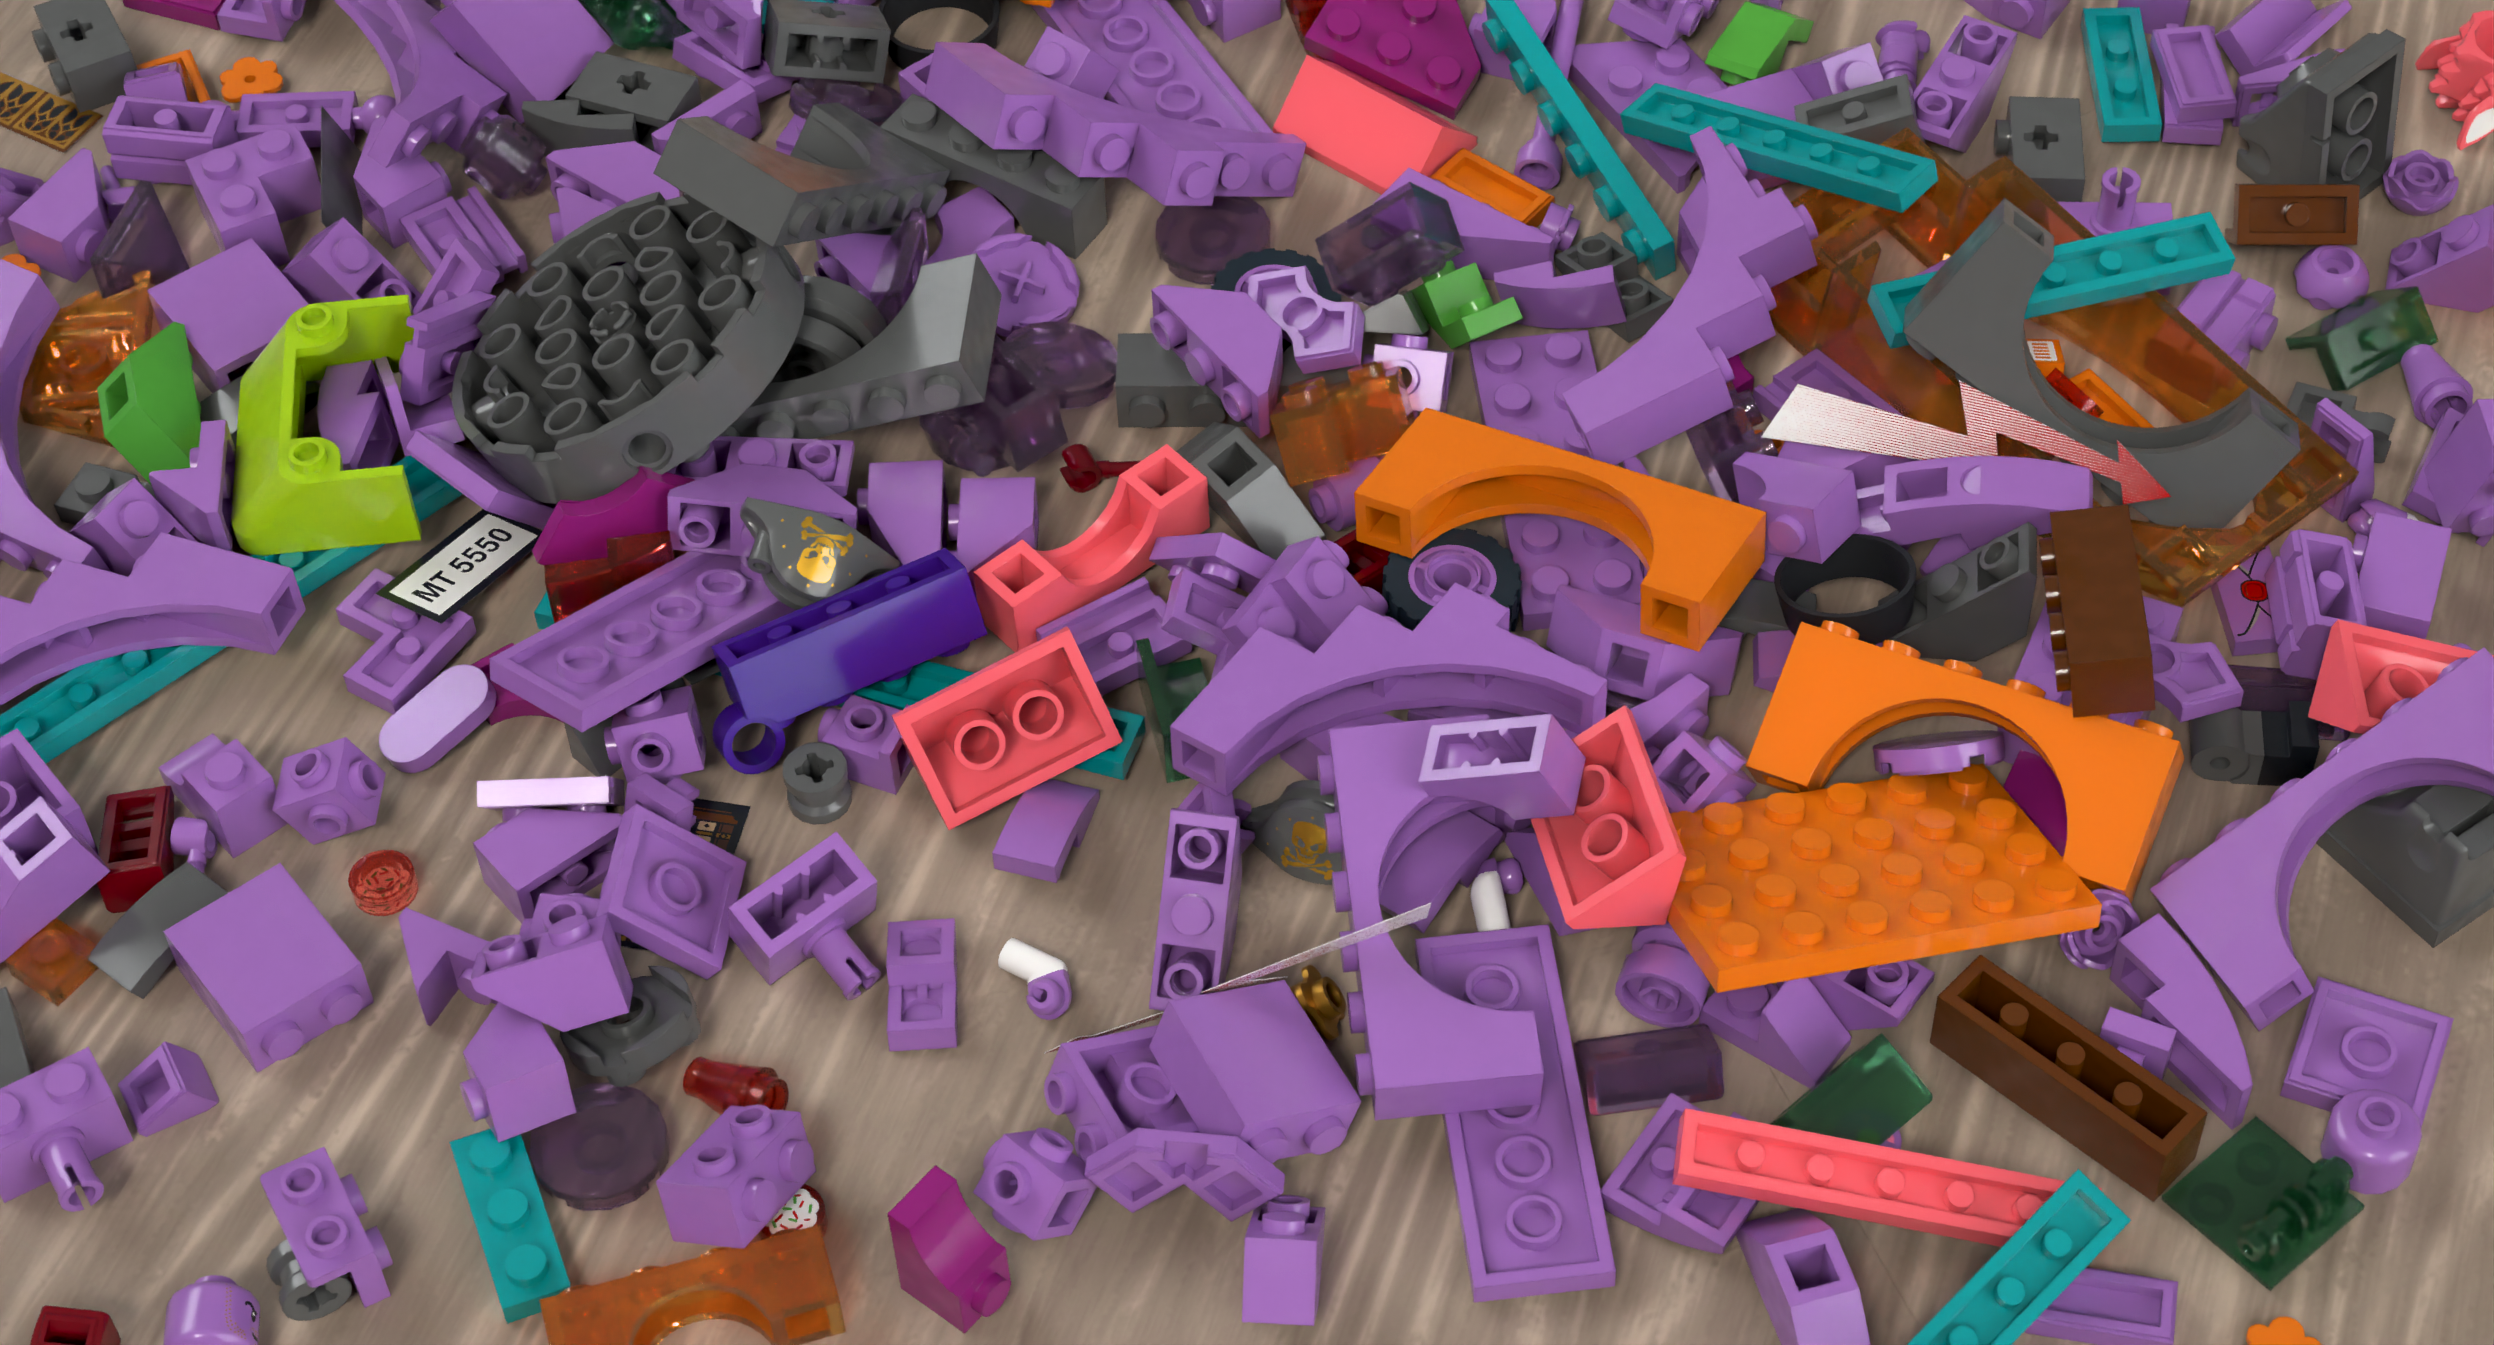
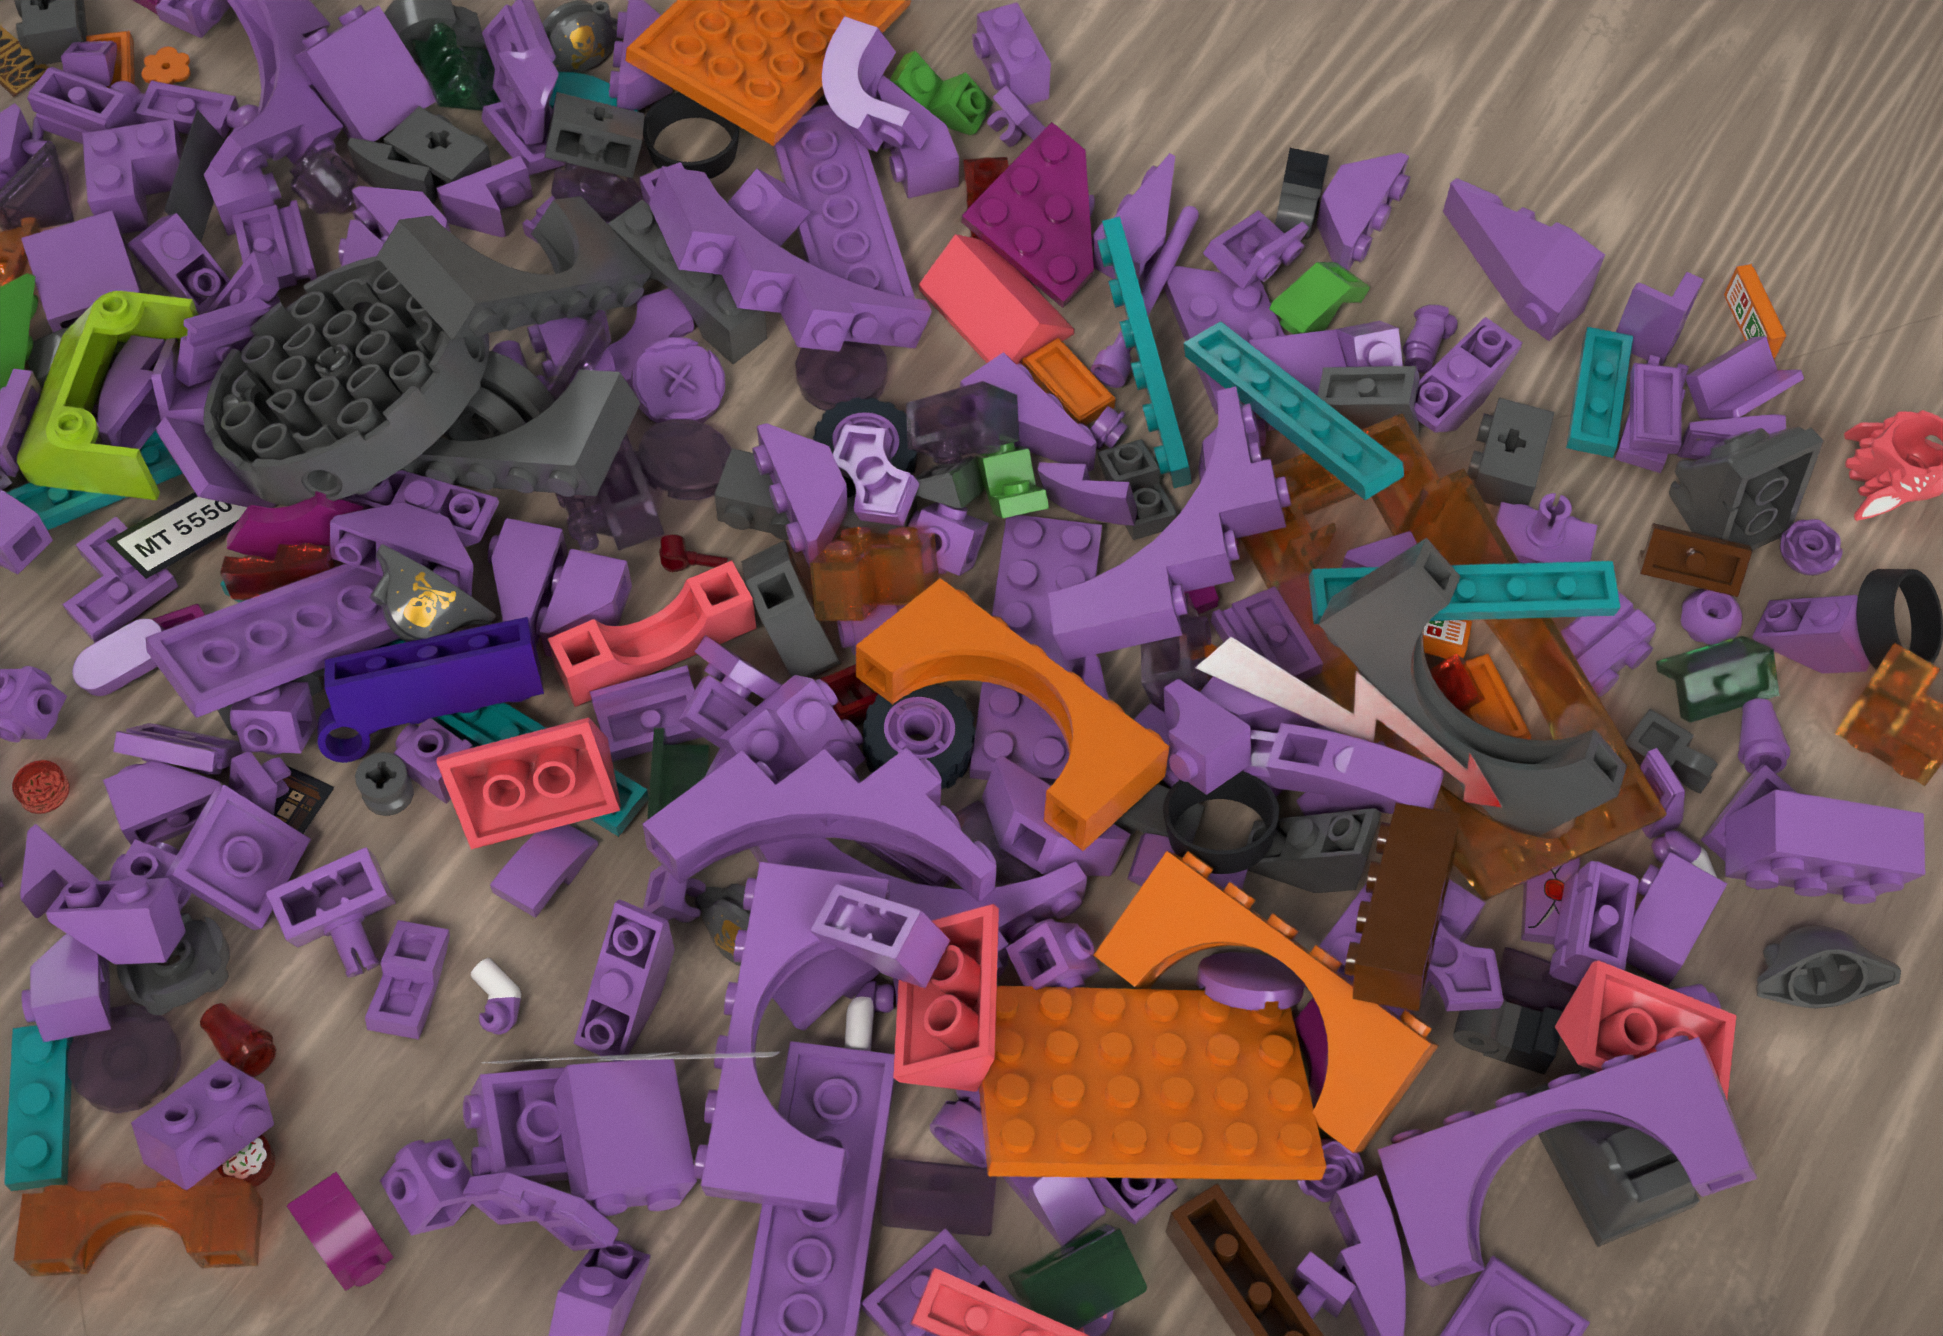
camera: 10 degrees right, 10 degrees up
pearl gold plate [1290,964,1346,1040] -> none

